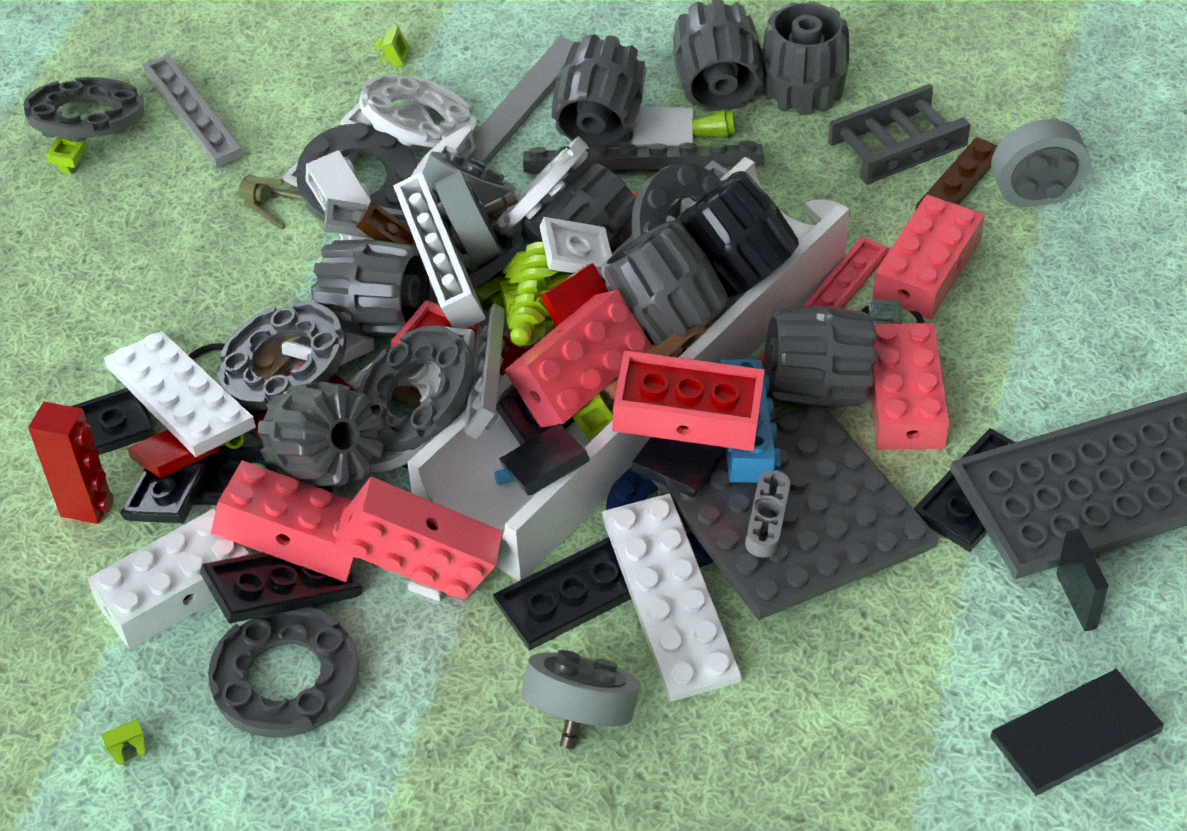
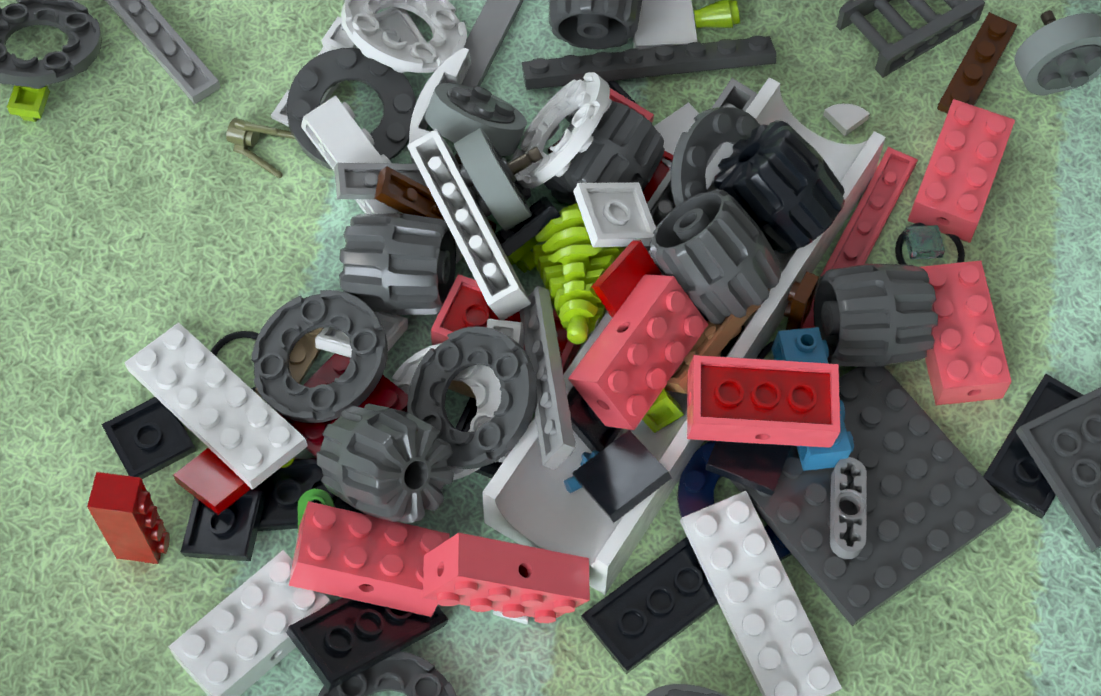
camera: 10 degrees left, 15 degrees up
none -> reddish brown plate [784,271,819,330]

